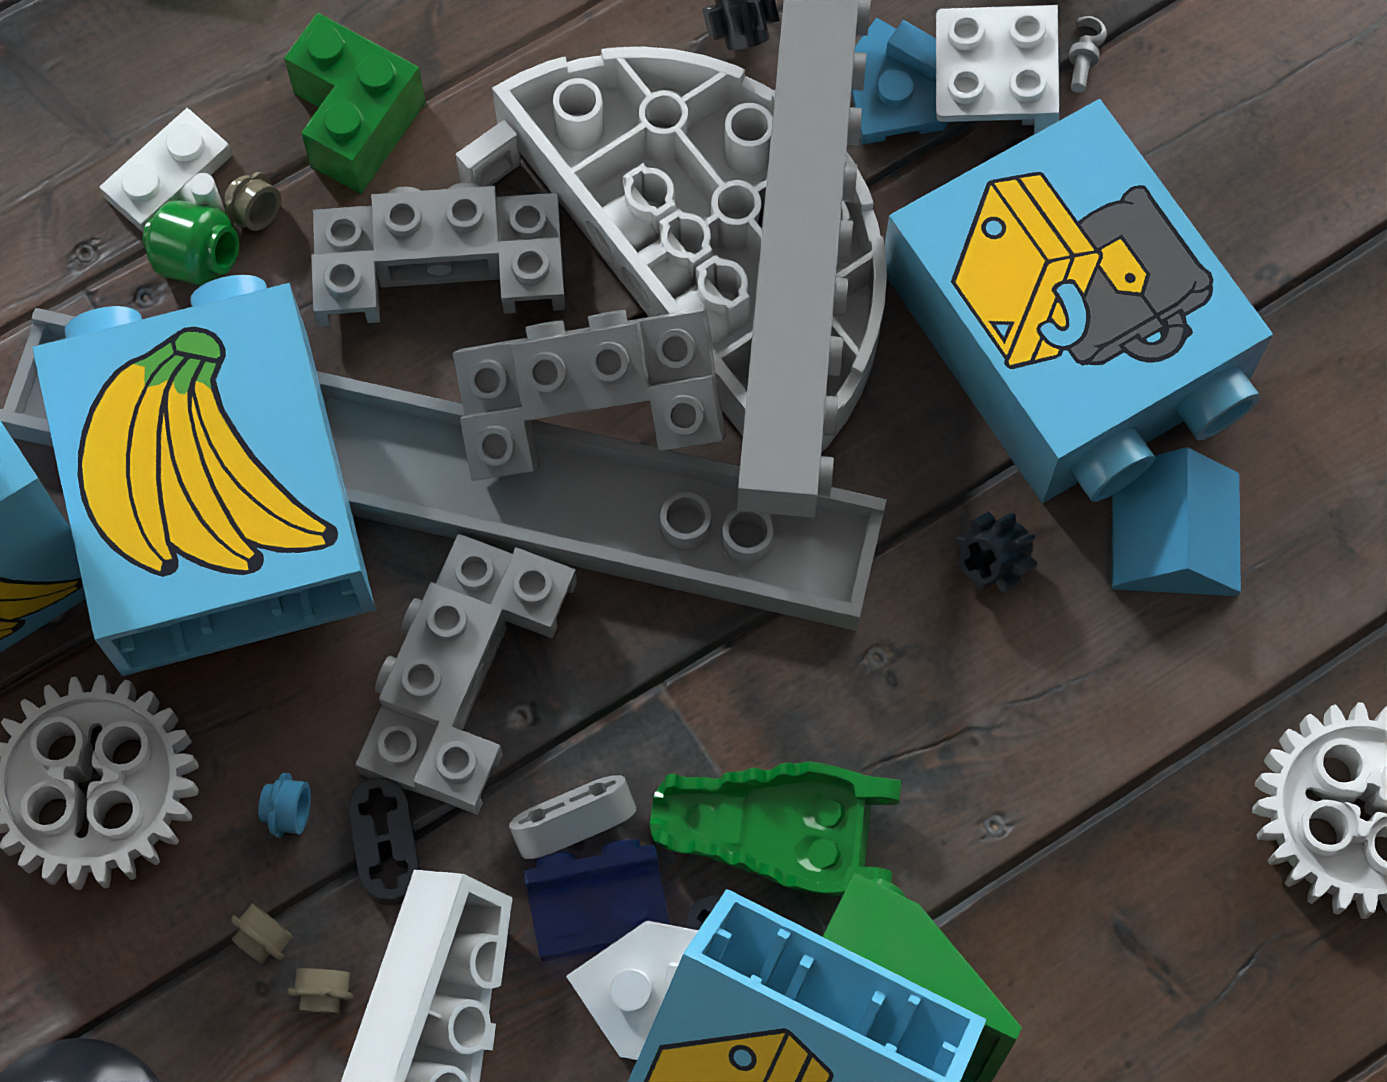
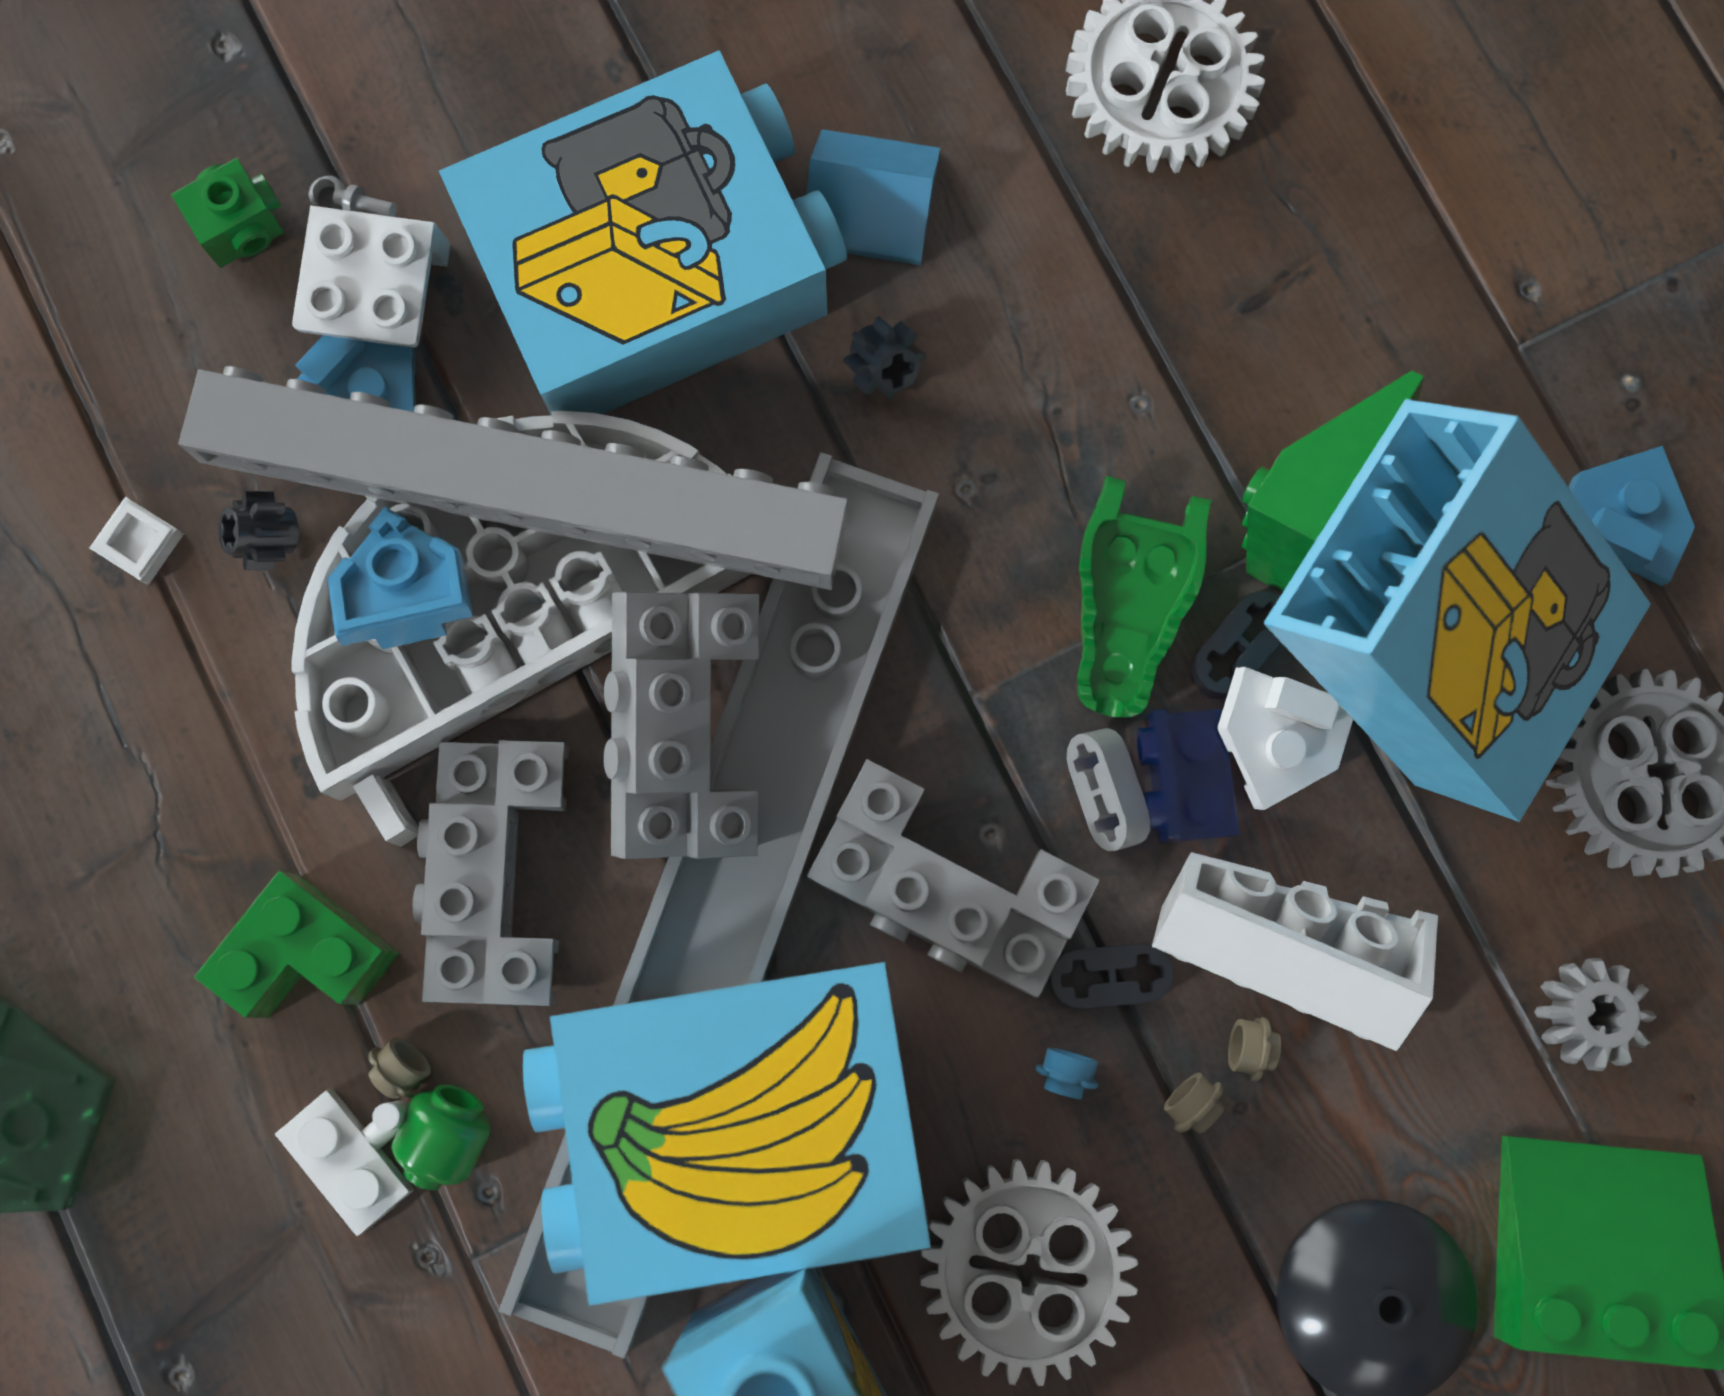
camera: 85 degrees left, 10 degrees up
none -> dark azure plate [328,506,473,650]

